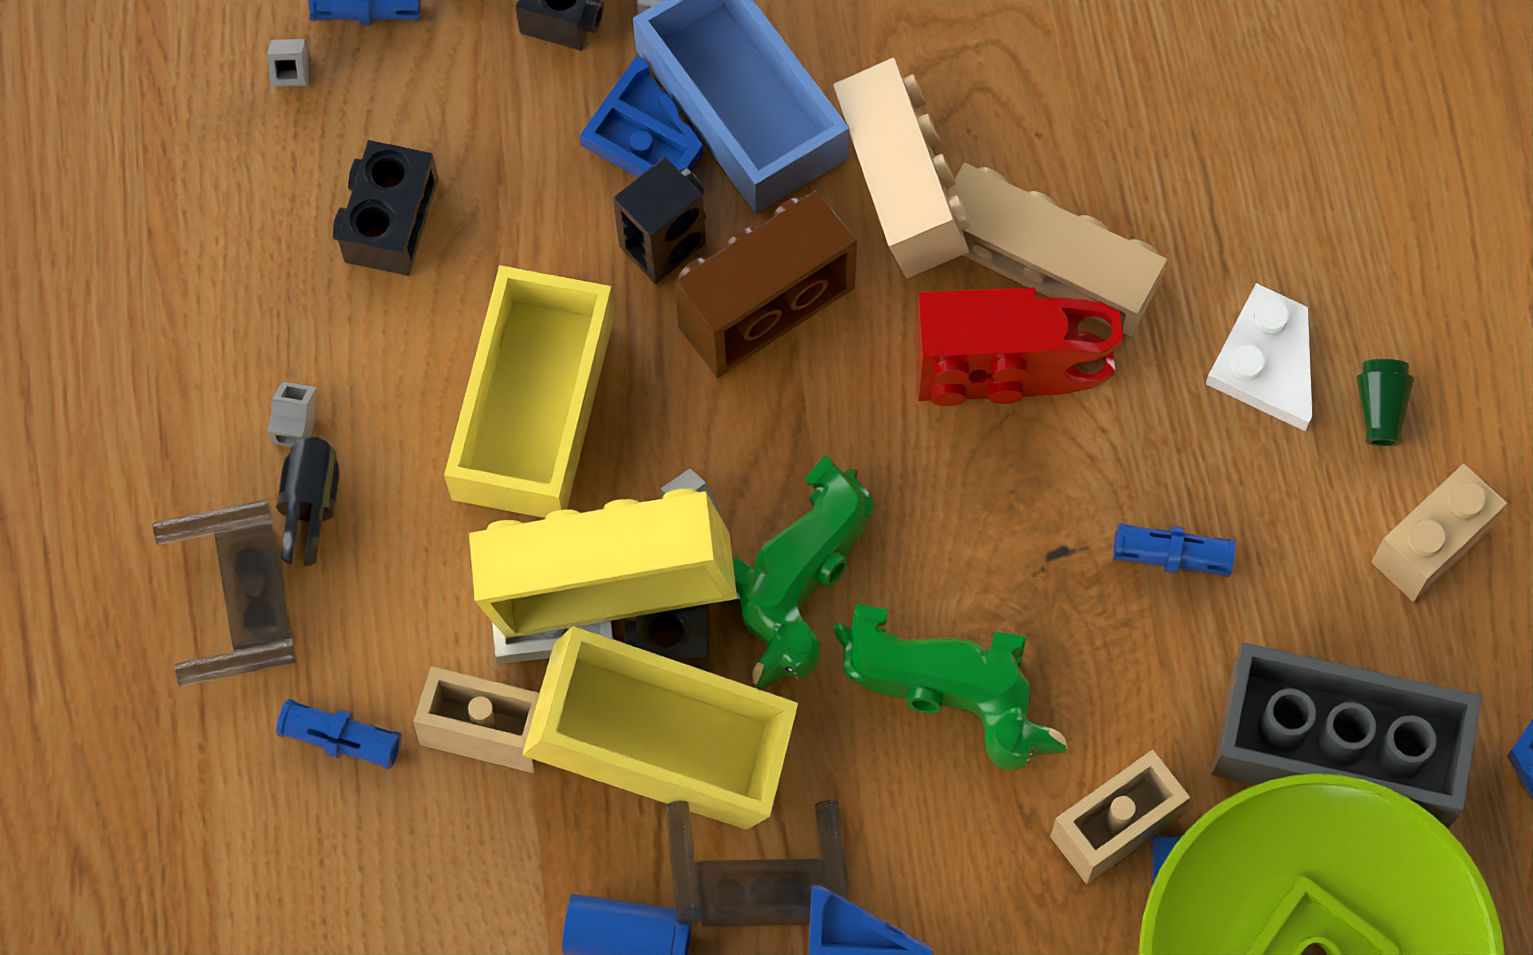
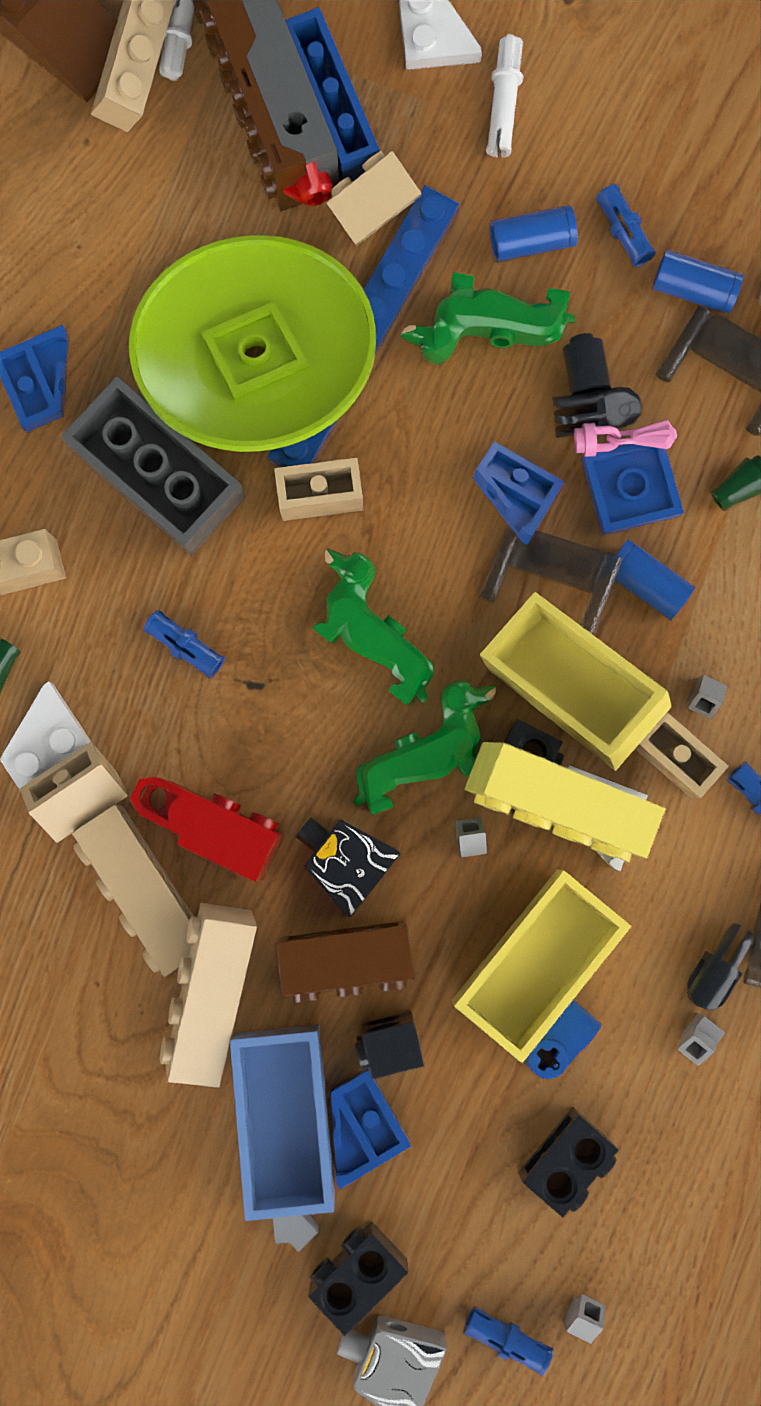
camera: 155 degrees left, 15 degrees up
none -> tan brick [20,742,128,843]
none -> black torso [296,817,401,918]
none -> blue piece [525,999,602,1079]
none -> light grey piece [687,675,727,719]

